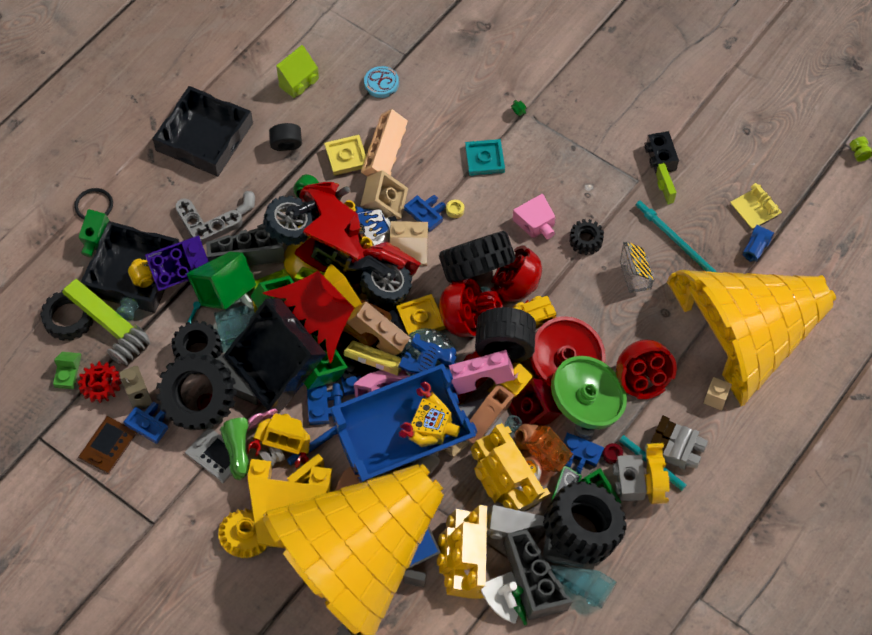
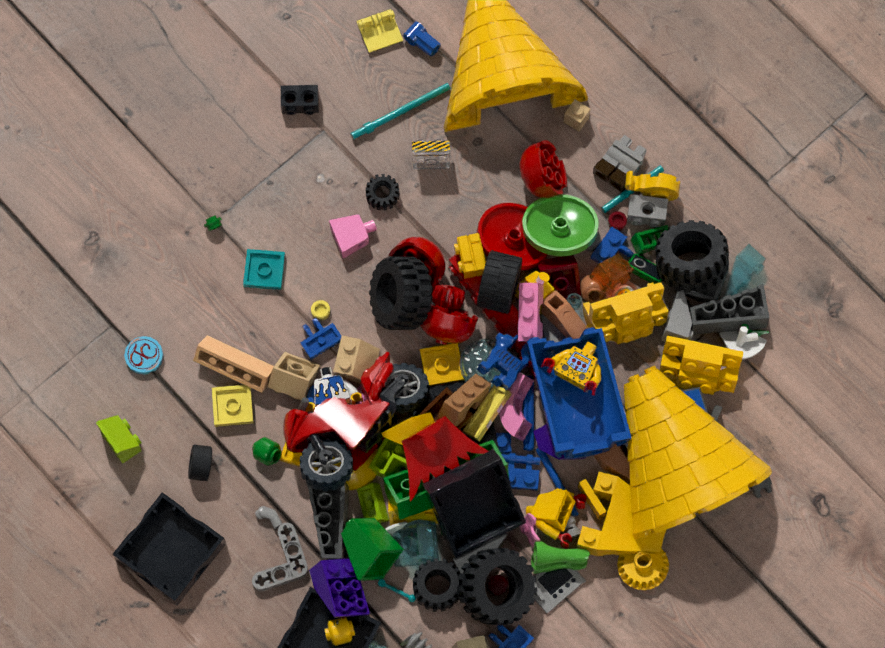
camera: 80 degrees left, 10 degrees up
lime plate [656,163,677,204] -> none

